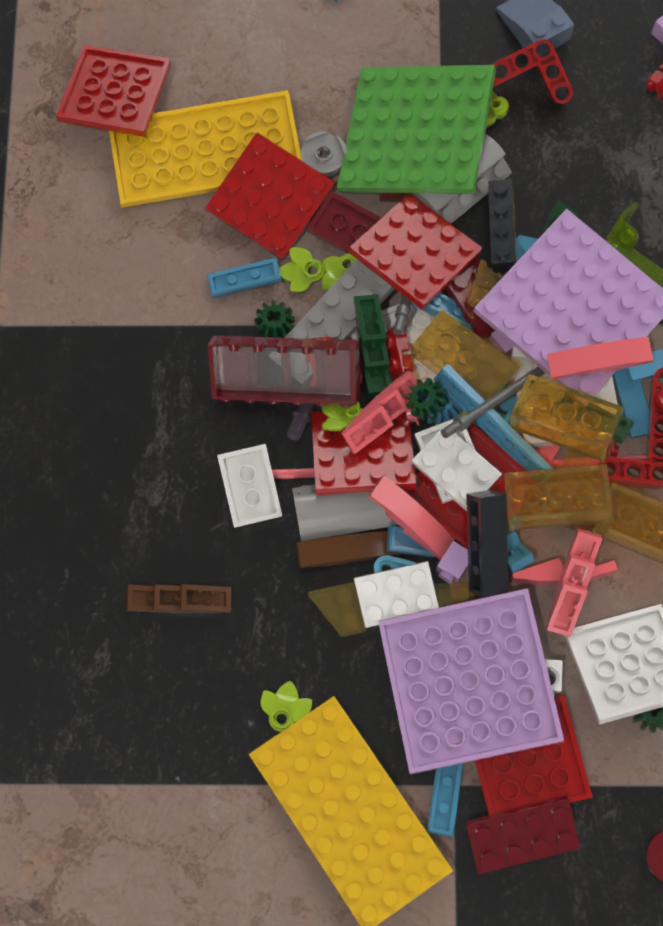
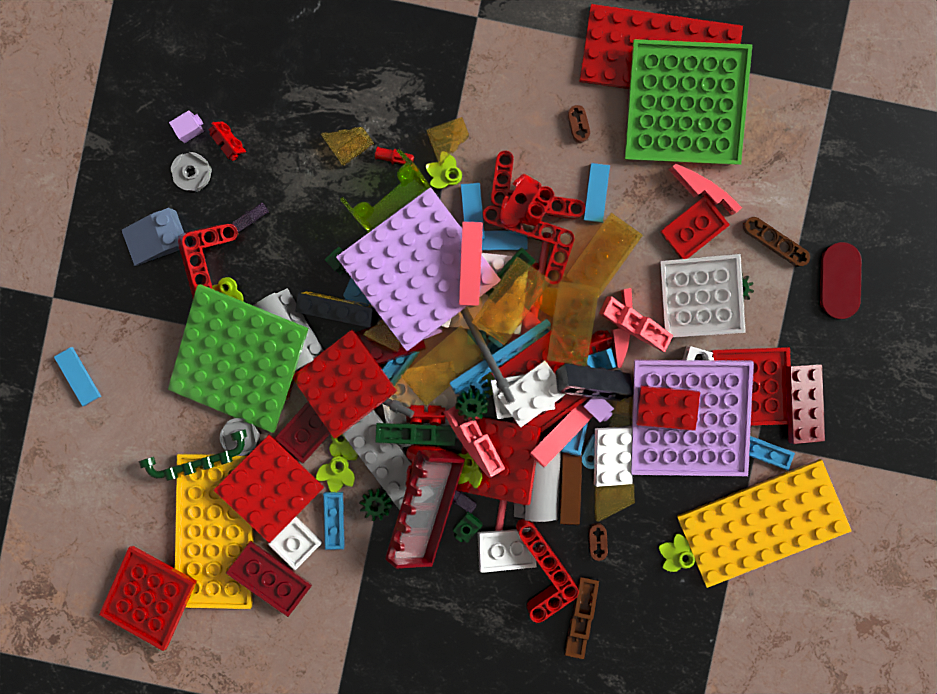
camera: 80 degrees left, 15 degrees up
none -> dark green bar [139,429,248,481]
none -> light grey plate [171,152,212,192]
none -> dark red plate [226,540,312,617]
none -> clear purple axle [232,202,269,232]
none -> white tile [268,517,322,571]
none -> dark green brick [453,510,482,543]
none -> red beam [516,518,579,623]
none -> red hinge [572,330,613,357]
none -> copper beam [589,523,608,561]
none -> red plate [636,385,701,431]

